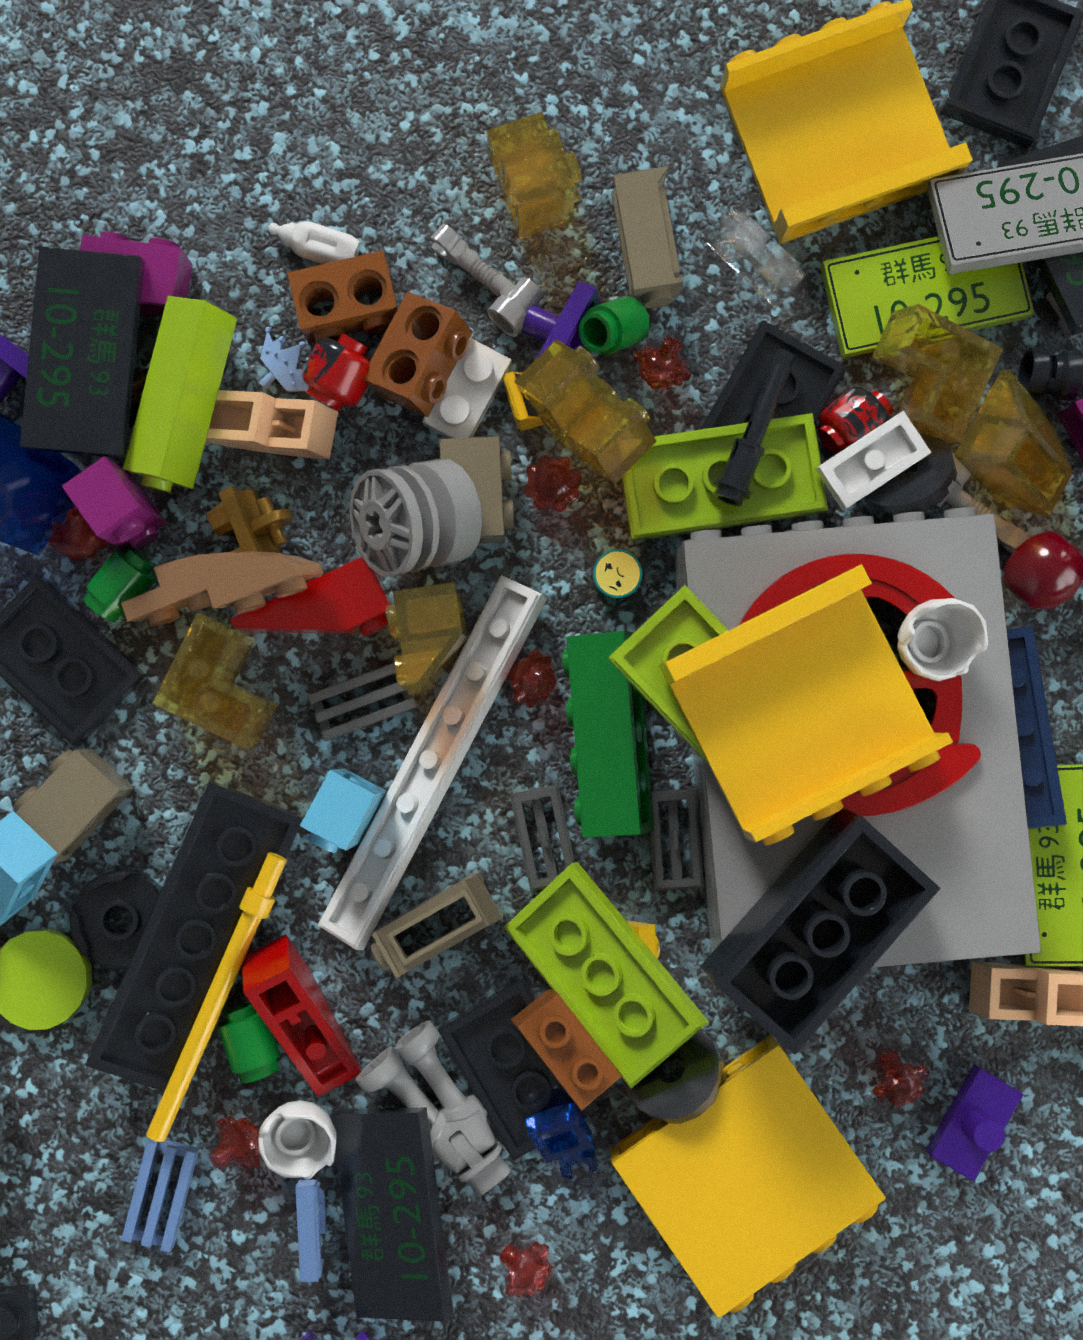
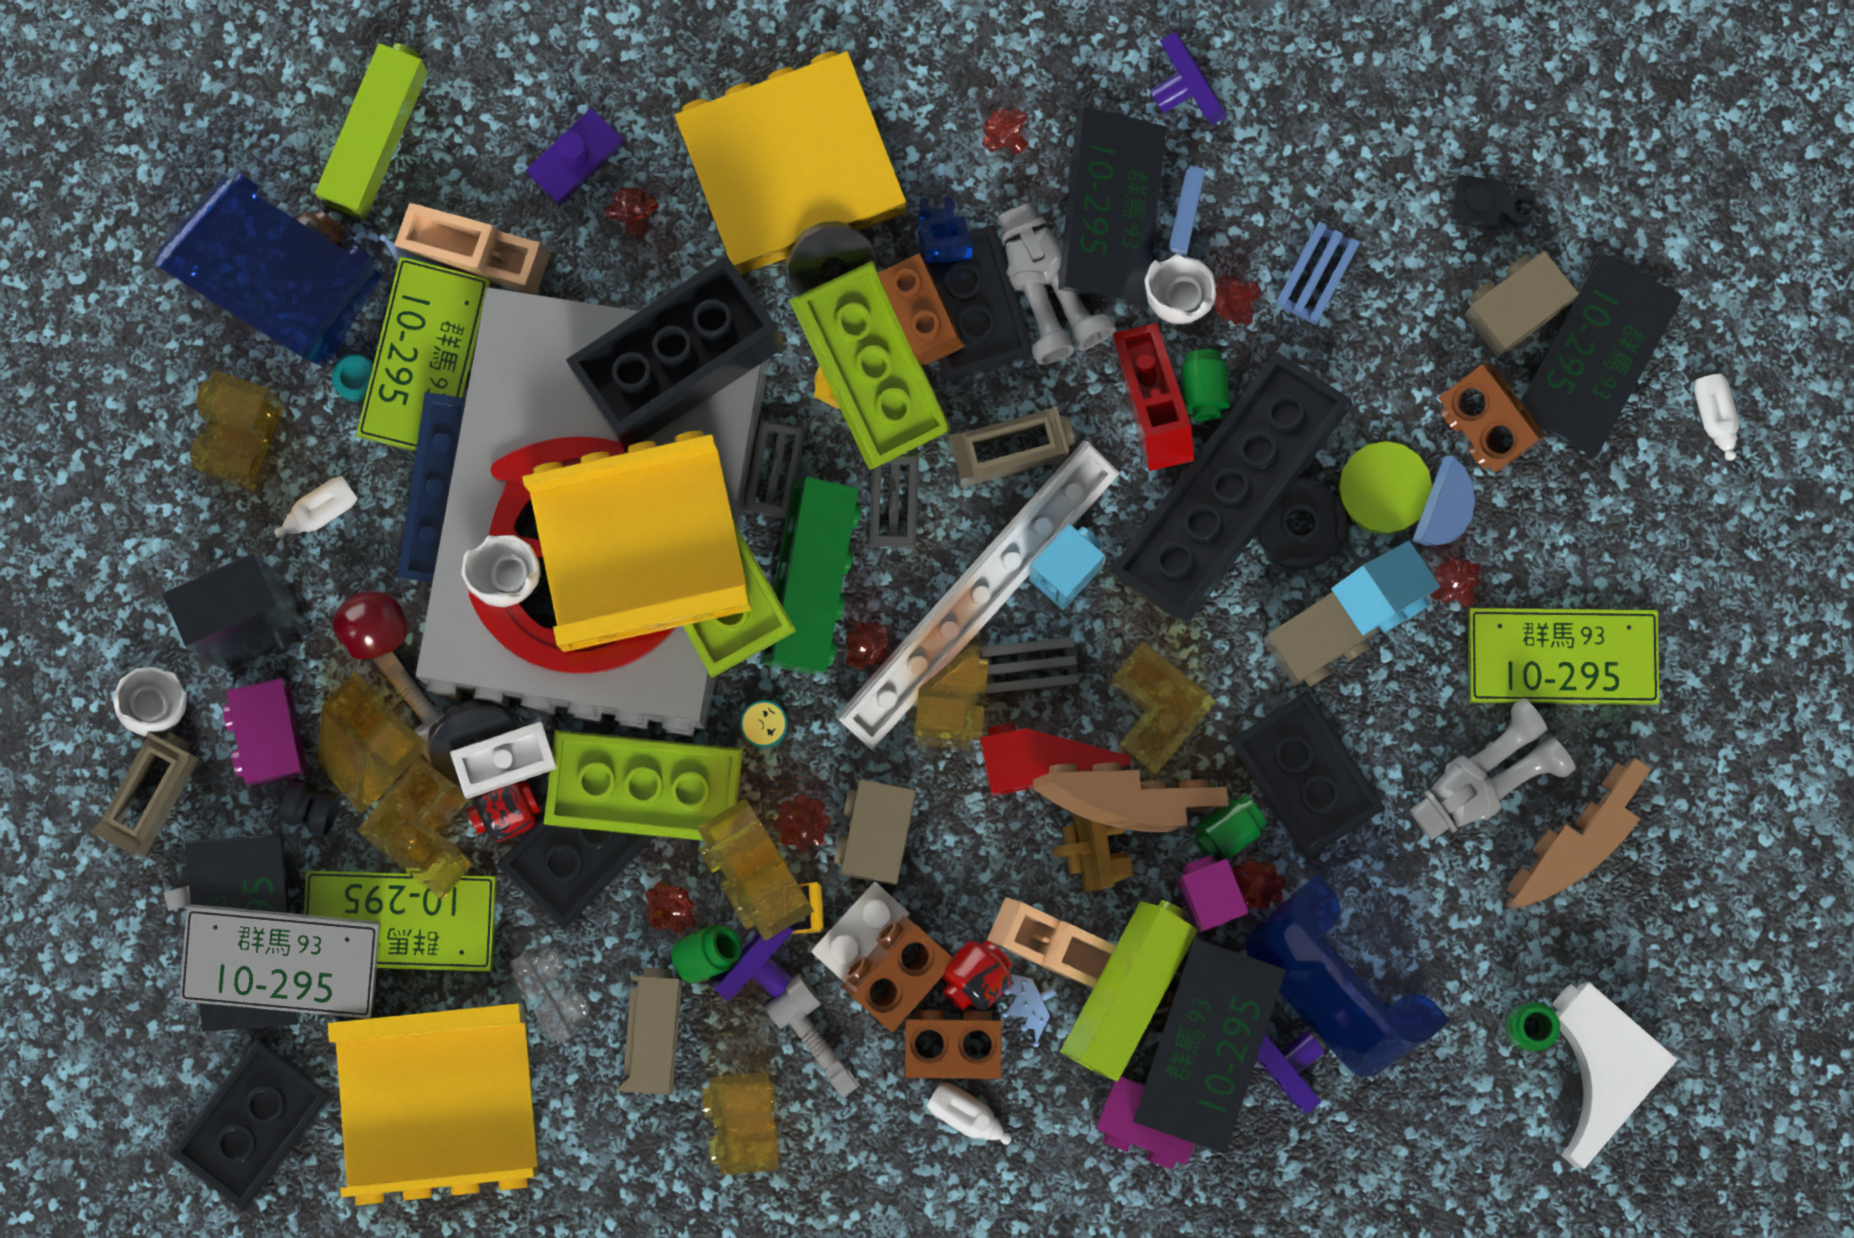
camera: 165 degrees left, 5 degrees down
yellow bar [146,852,287,1142] -> none
light grey wheel [349,459,482,577] -> none
black pin [712,349,796,507] -> none

